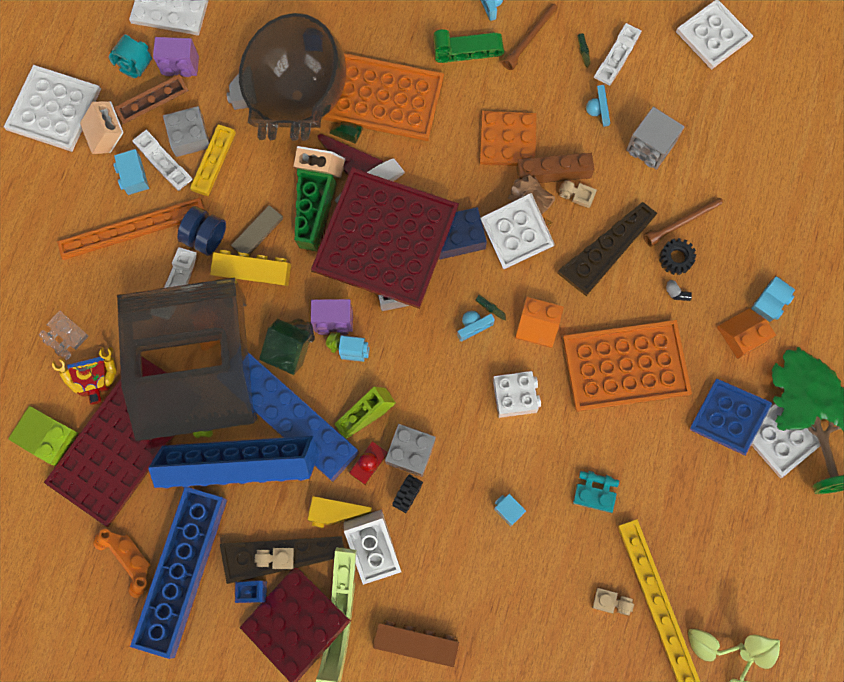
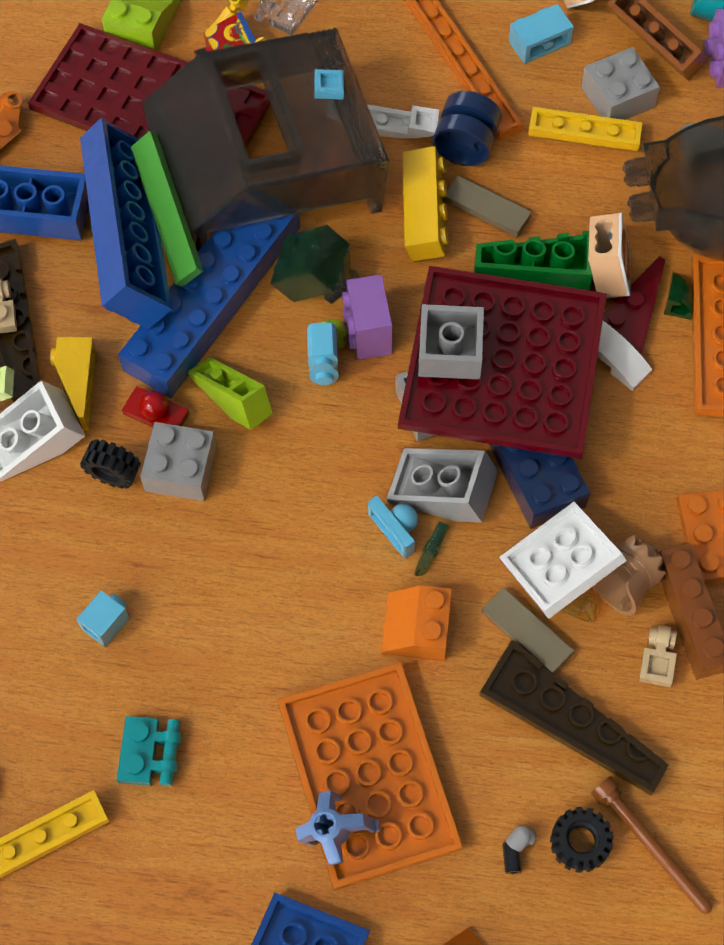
camera: 80 degrees right, 10 degrees down
white slope [132,130,193,191] -> none
white brick [493,371,541,418] -> none
none -> bright green tile [131,131,203,287]
none -> medium blue piece [296,790,379,865]
none -> medium azure tile [314,69,344,100]
none -> light grey slope [386,448,498,523]
none -> light grey brick [418,304,484,379]
none -> dark tan tile [482,587,574,674]

